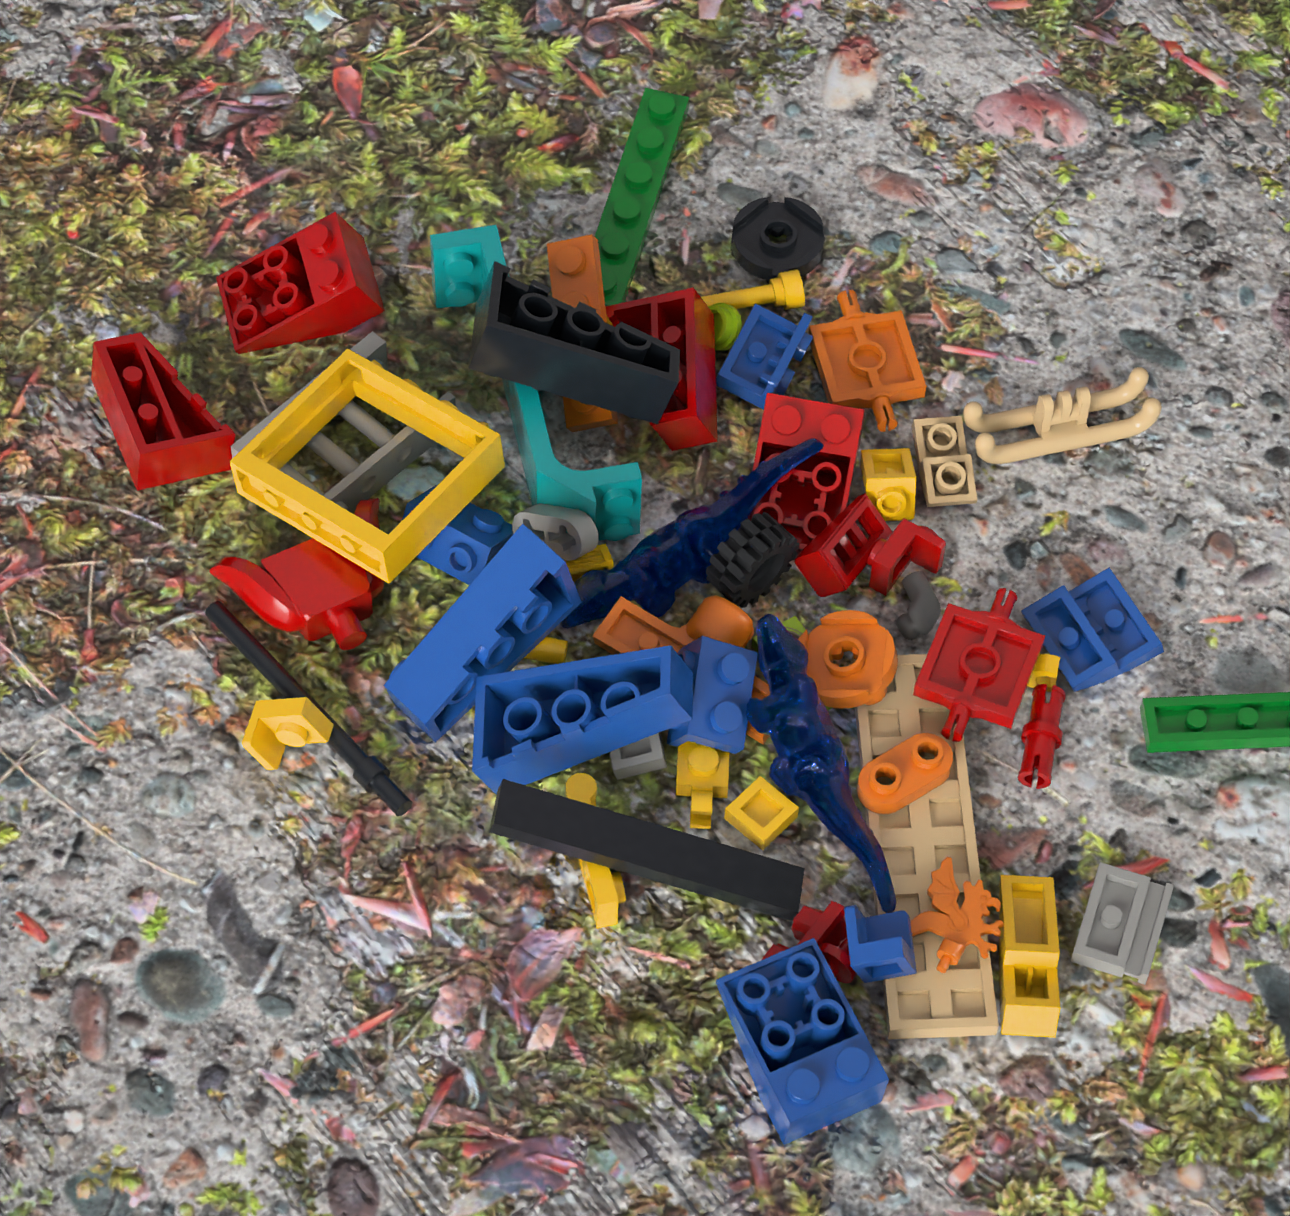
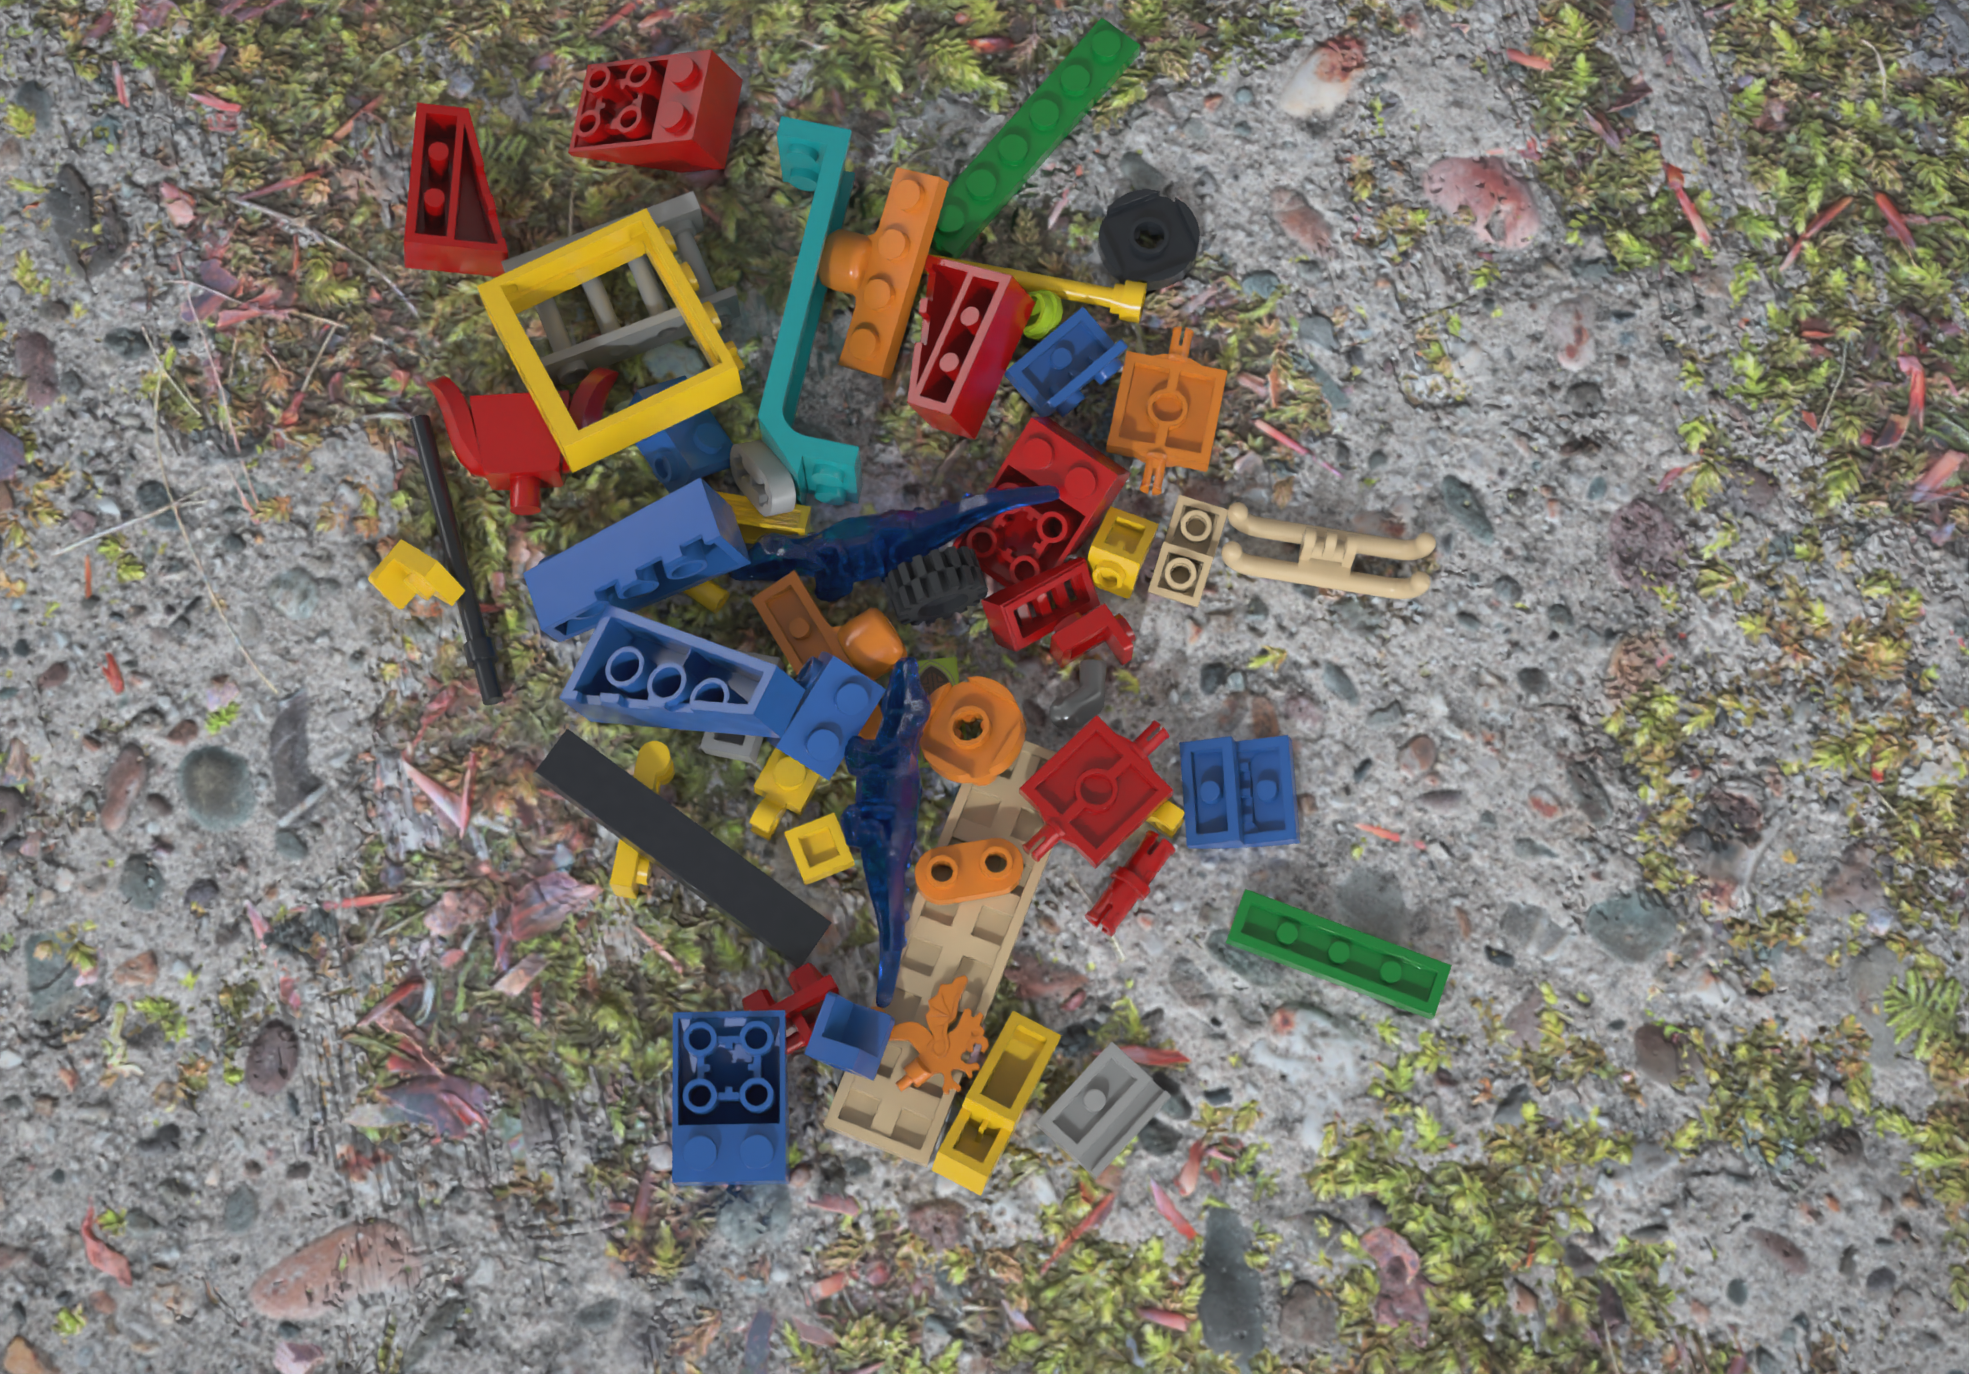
camera: 25 degrees right, 15 degrees up
black wedge [469,261,680,424] -> none

